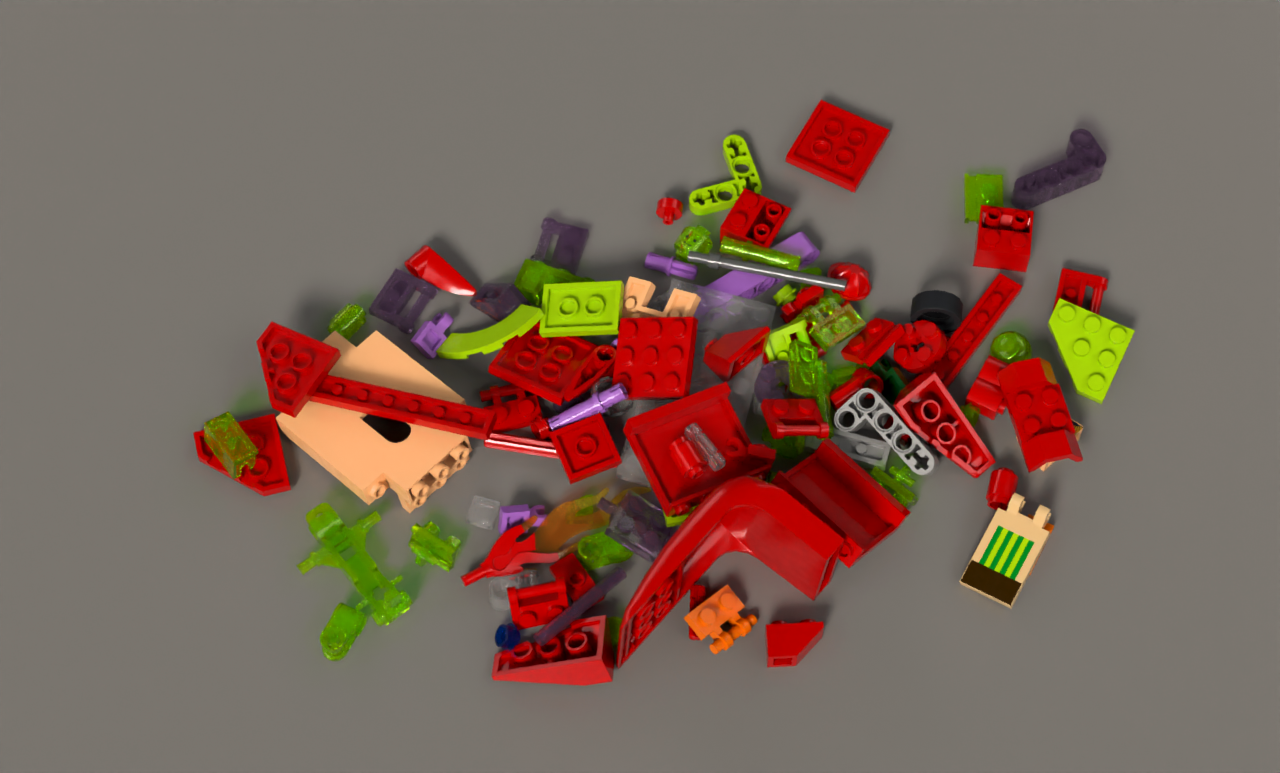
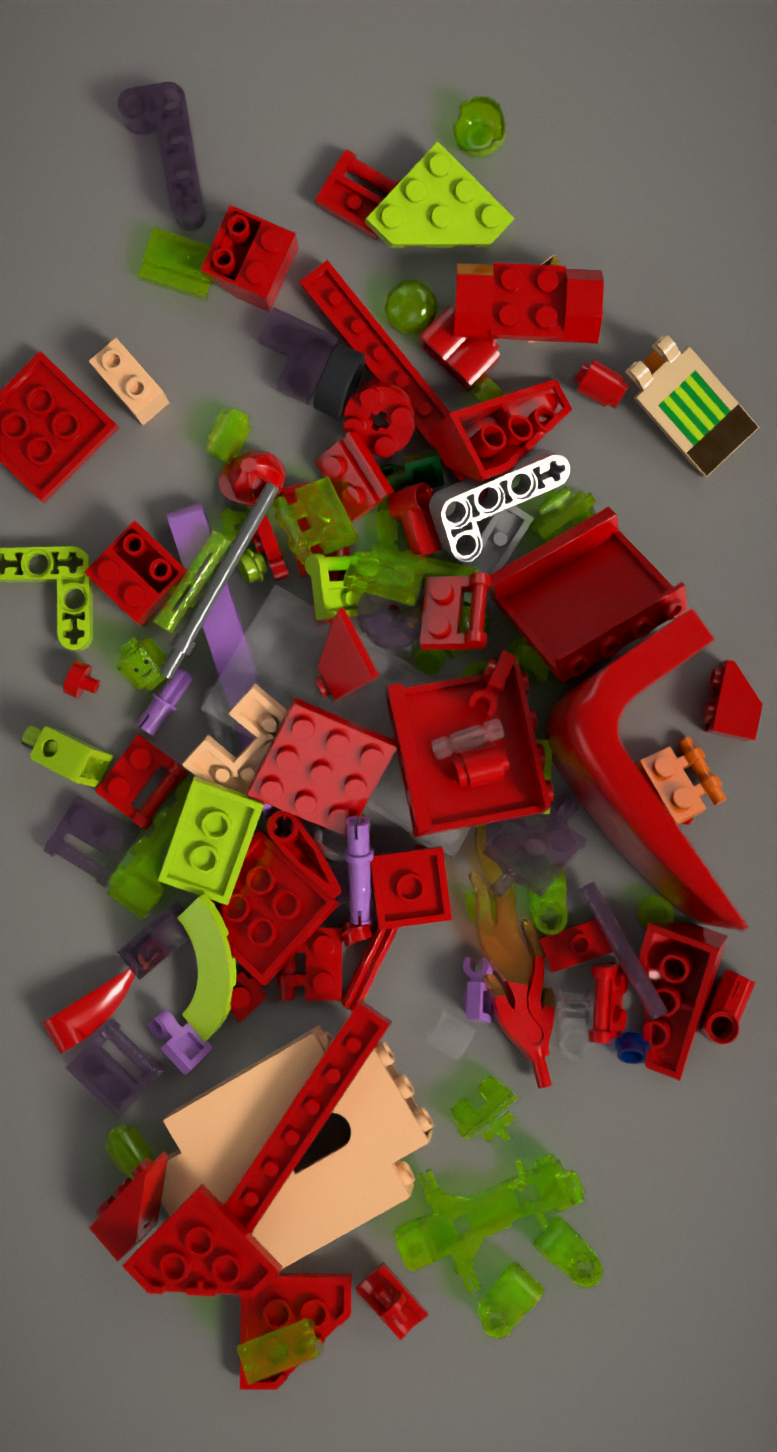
camera: 75 degrees left, 25 degrees up
none -> lime torso [21,725,115,788]
none -> light nougat brick [89,338,169,426]
none -> red slope [89,1152,168,1262]
none -> red plate [95,734,190,831]
none -> clear neon green brick [204,407,253,464]
none -> red plate [230,969,268,1023]
none -> clear purple plate [258,307,339,405]
none -> red hips [356,1262,428,1341]
none -> clear neon green hinge [414,648,447,675]
none -> clear neon green hair [453,96,507,158]
none -> clear neon green piece [478,1262,545,1339]
none -> red piece [699,969,756,1045]

